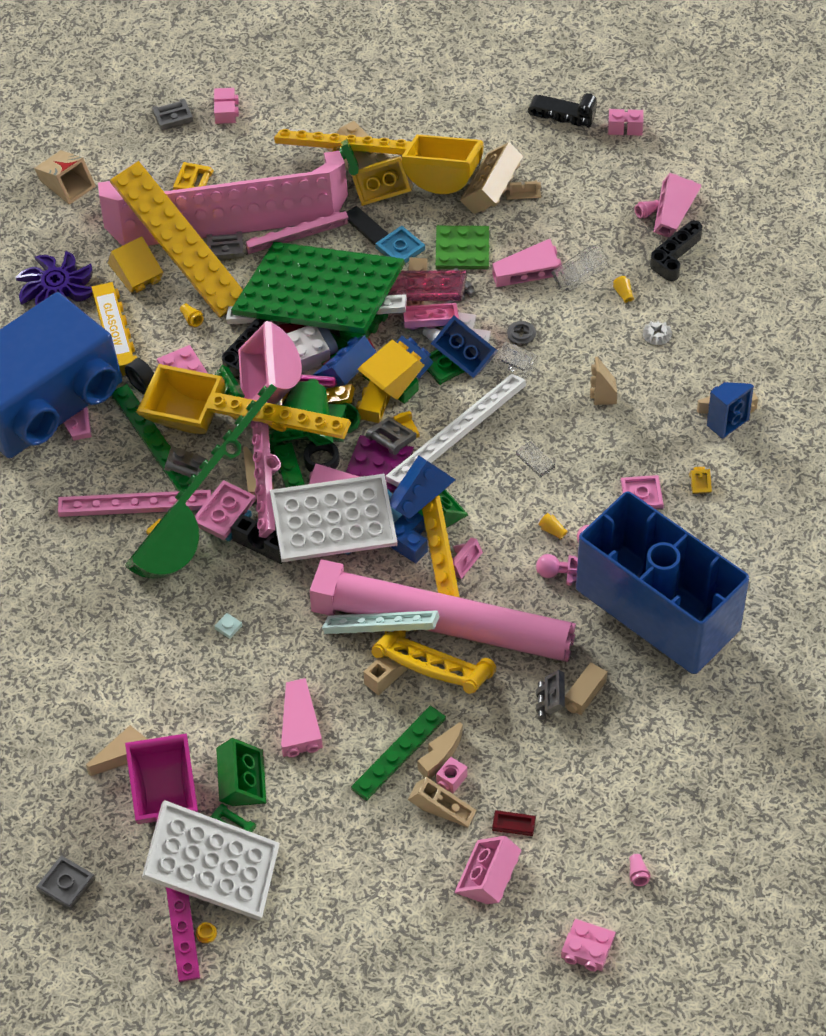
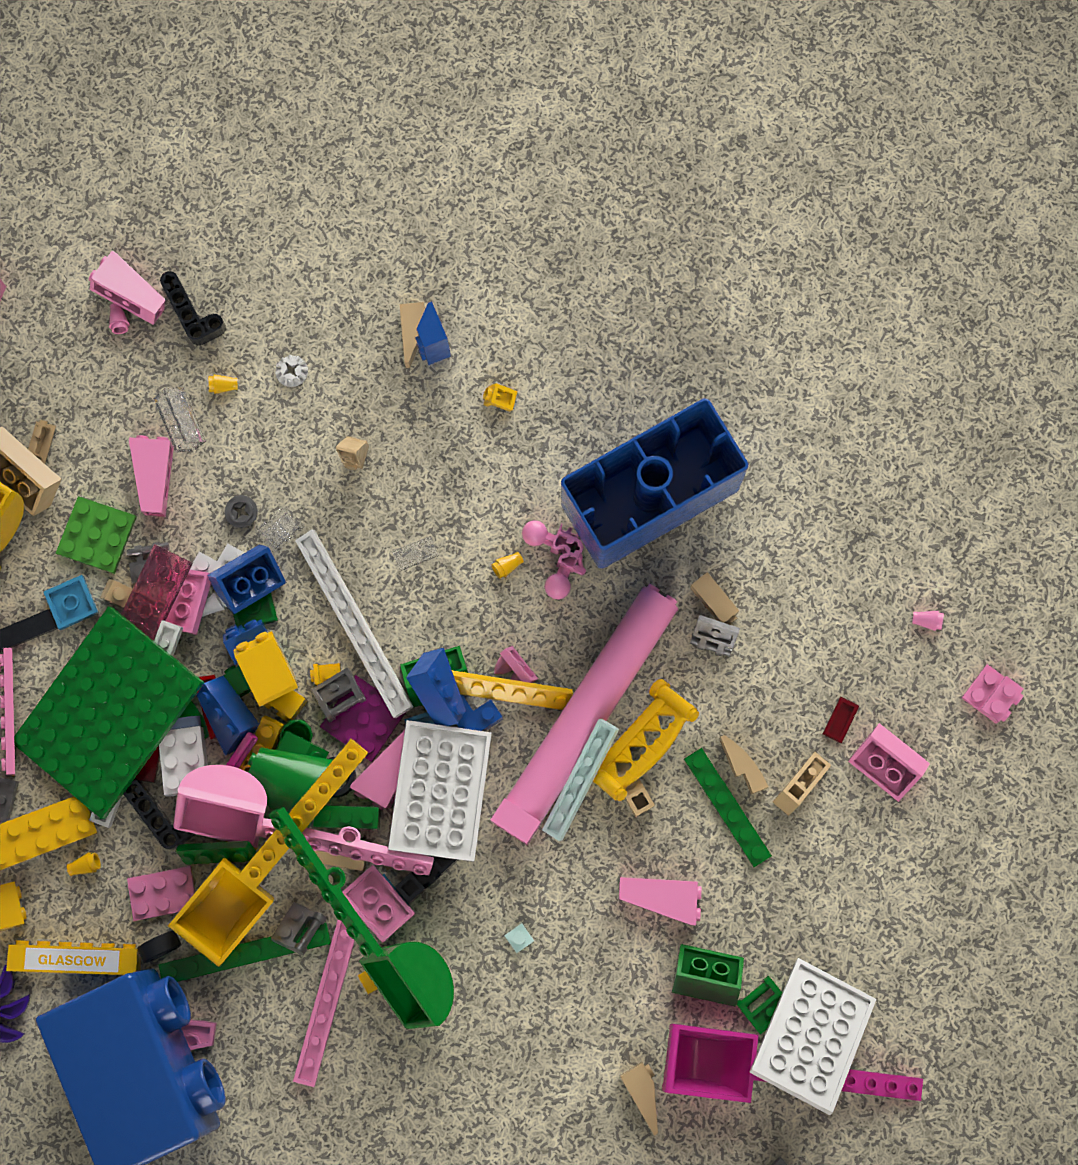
camera: 70 degrees left, 25 degrees up
yellow plate [195,922,217,943] -> none
bright pink brick [436,757,467,793] -> none
bright pink tile [621,475,664,509] -> none

